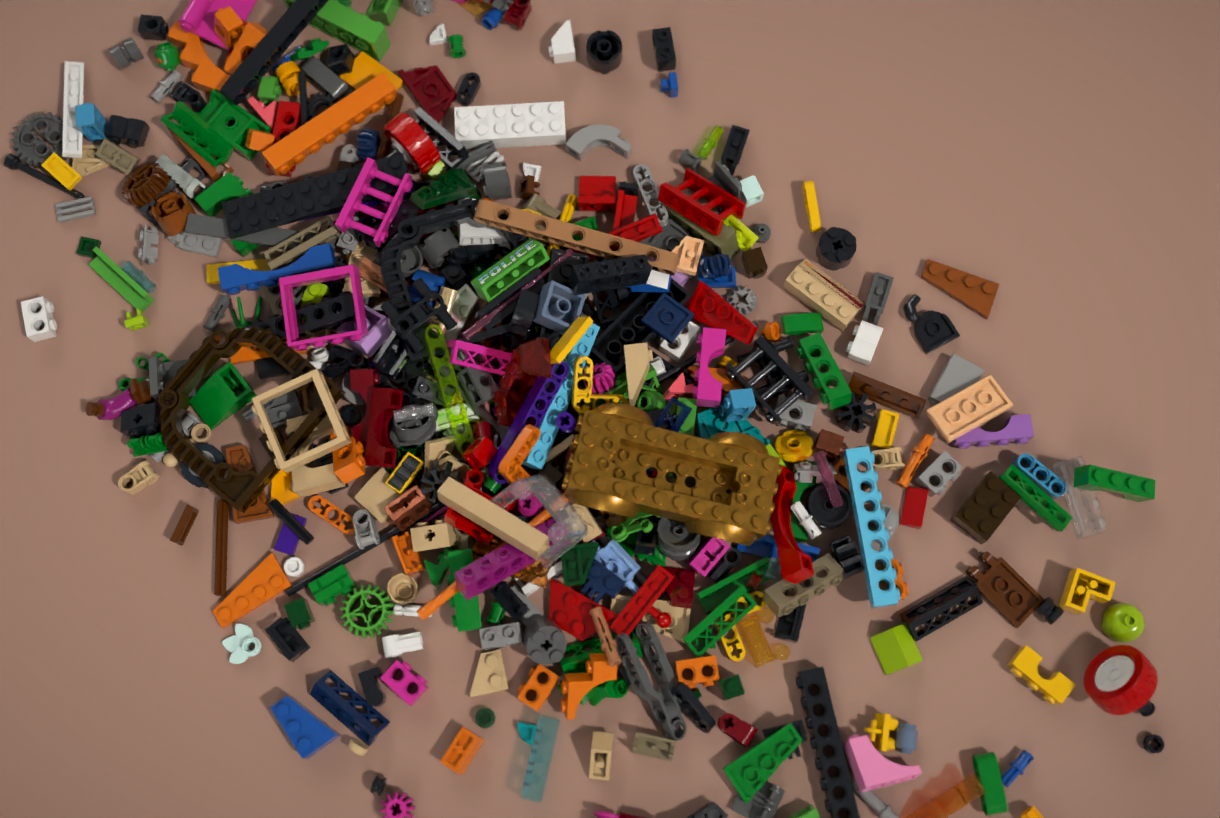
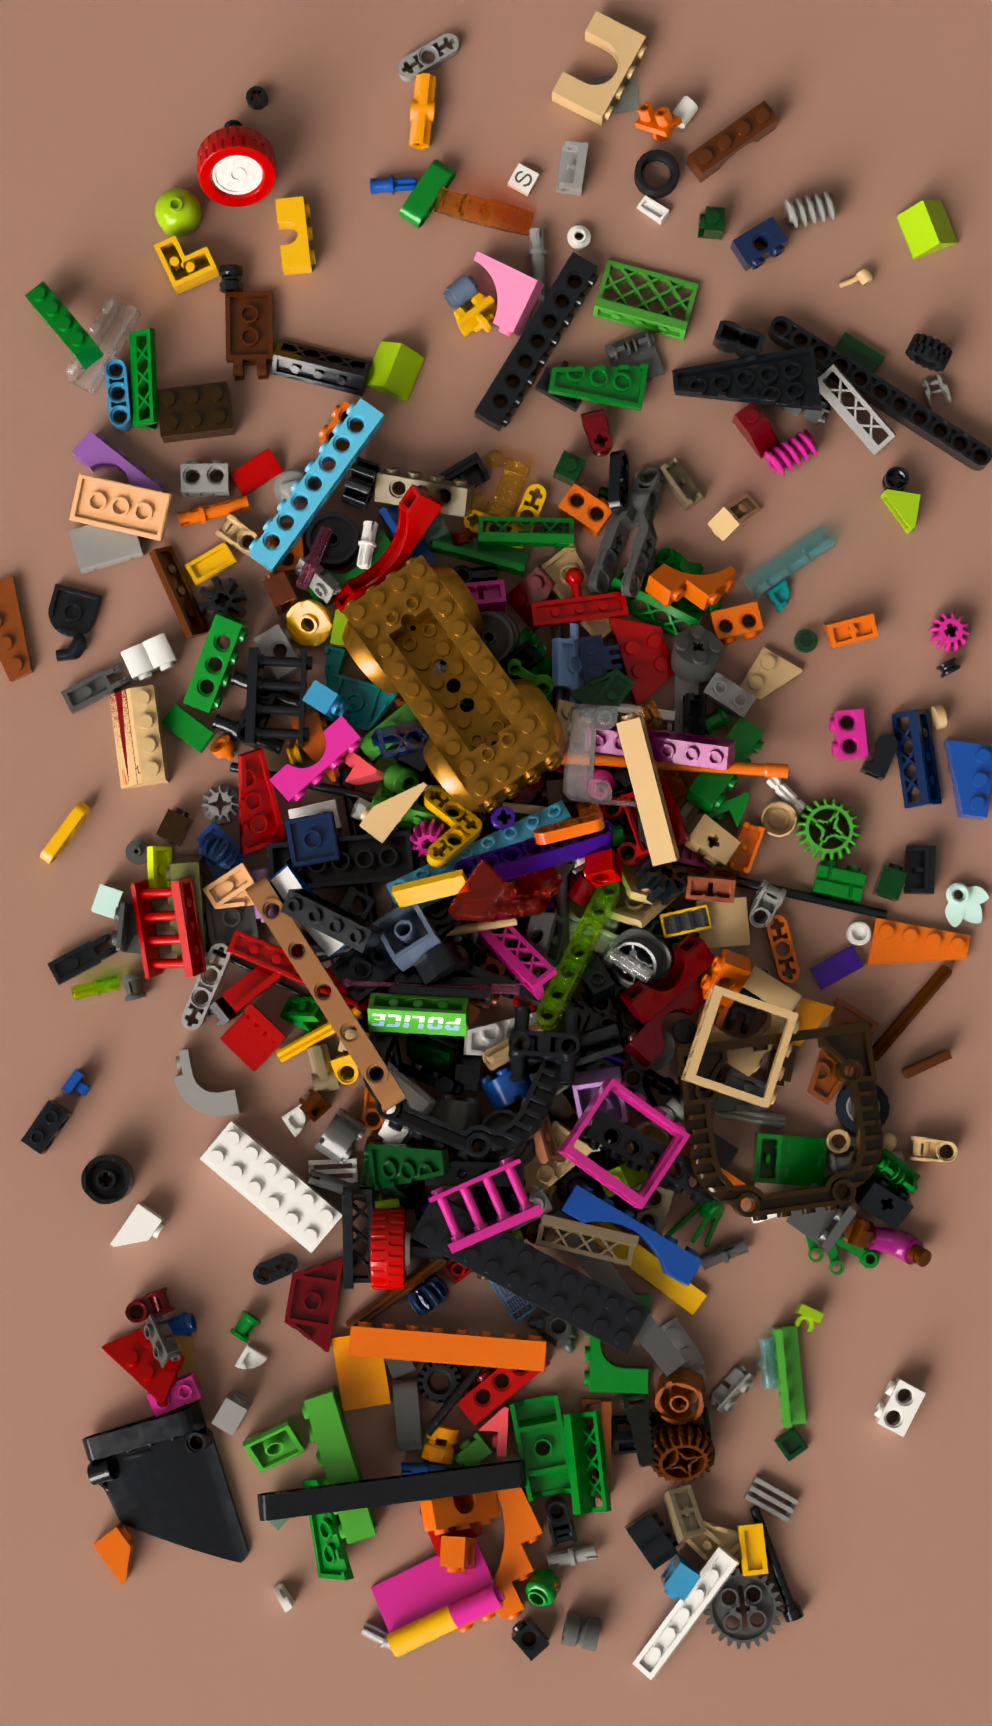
camera: 140 degrees left, 10 degrees up
orange panel [245,128,275,152] -> none
black axle [268,499,314,545] -> none
green slope [290,38,329,62] -> none
black brick [327,44,355,75] -> none
light grey leg [337,144,360,171] -> none
white piece [382,632,424,658] -> none
nougat pin [590,607,622,667] -> none
black brick [816,227,856,271] -> none

